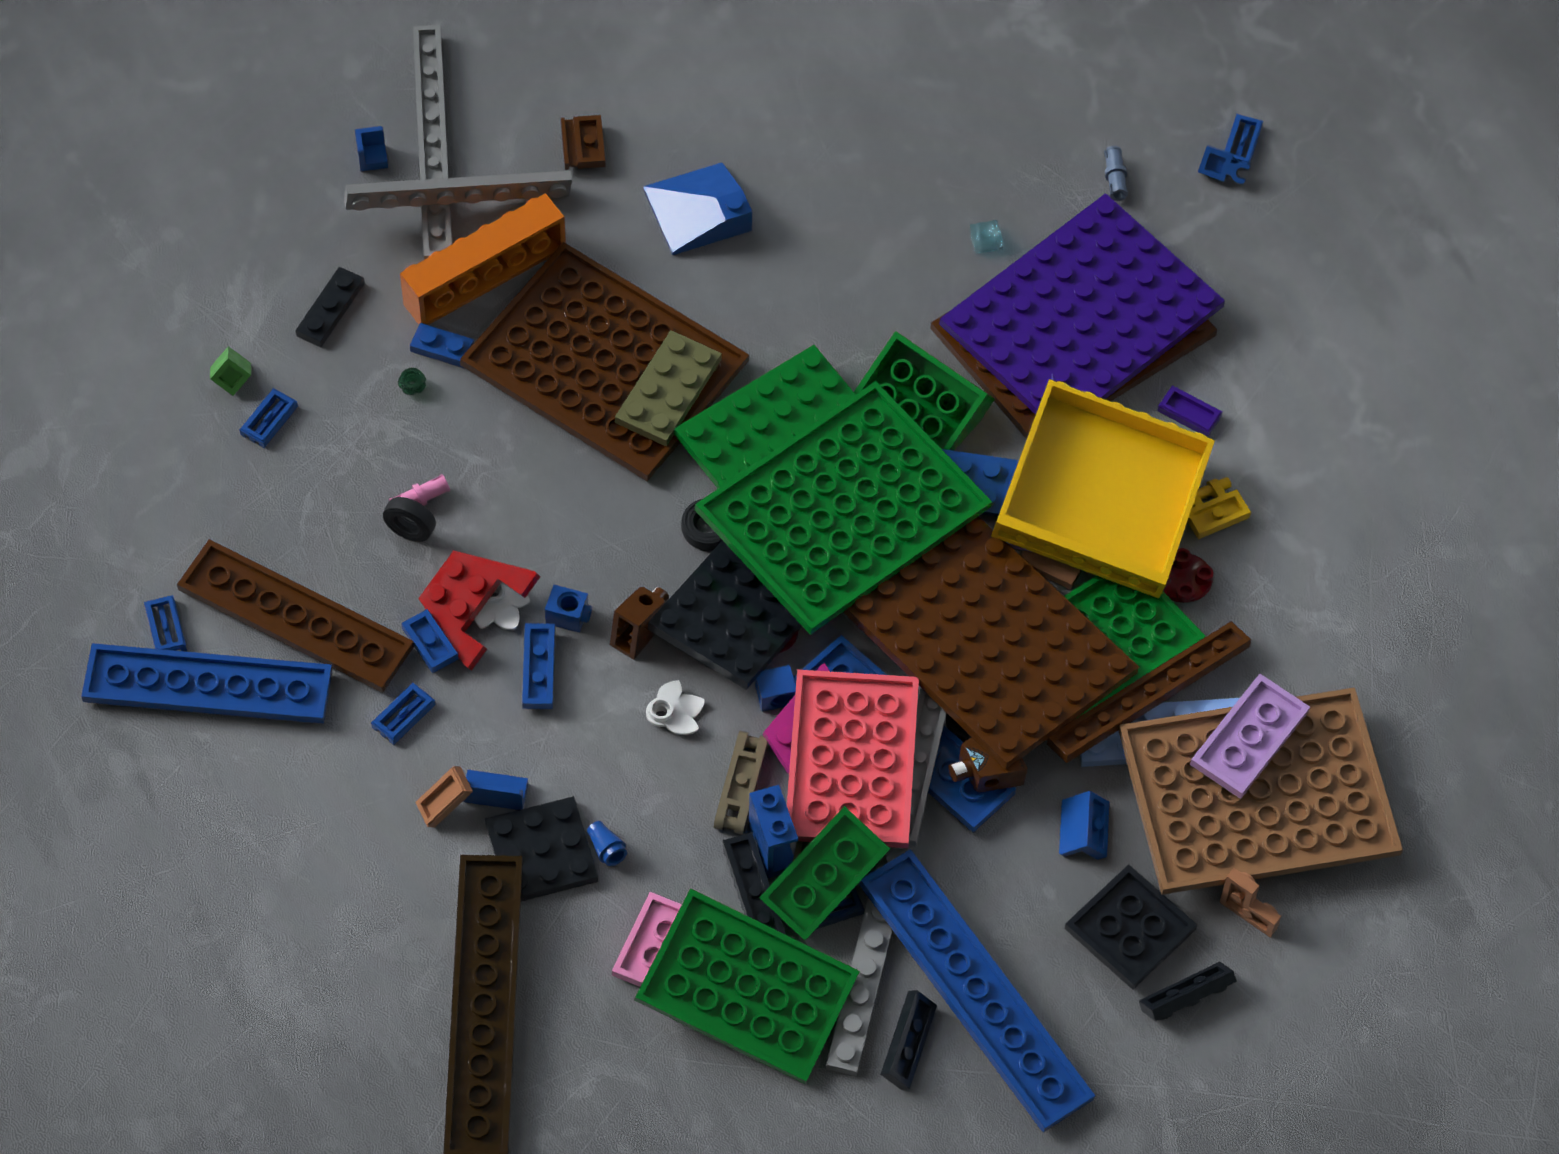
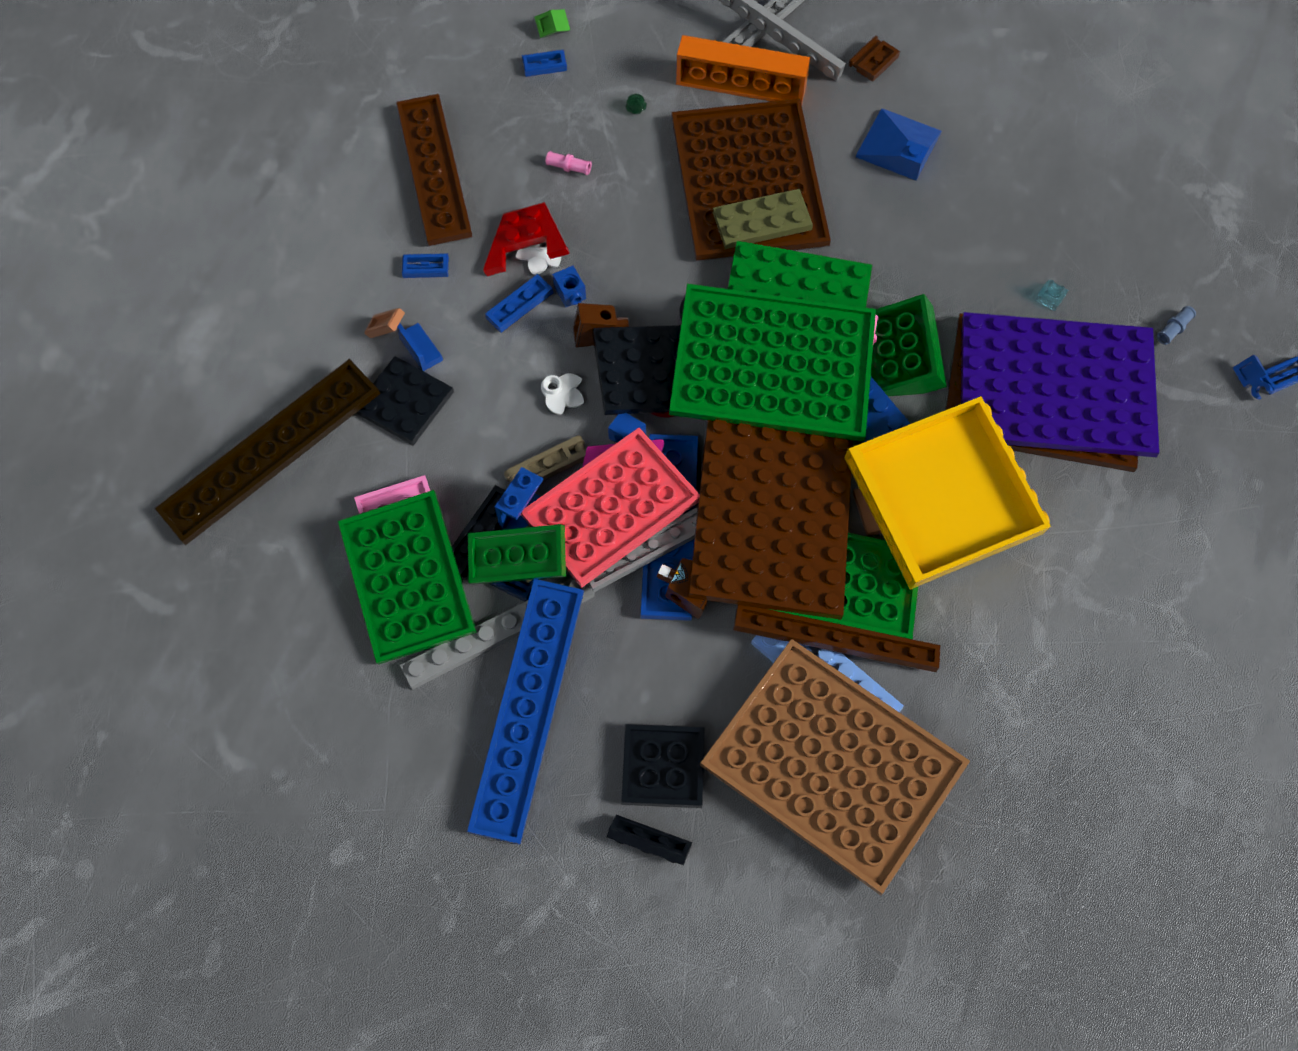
camera: 50 degrees right, 5 degrees up
blue plate [81,643,333,724] -> none
blue tile [144,595,187,651] -> none
black plate [295,267,365,347] -> none
black tyre [383,497,436,542] -> none
blue plate [401,609,458,673] -> none
blue plate [409,323,474,368] -> none
blue cone [587,821,627,866] -> none
black plate [880,990,937,1090] -> none
blue panel [1059,791,1110,860] -> none
dark purple tile [1157,385,1223,437] -> none
dark red dish [1163,548,1214,603] -> none
yellow plate [1187,477,1251,540] -> none
lavender plate [1190,674,1310,799] -> none
nougat plate [1220,868,1281,938] -> none

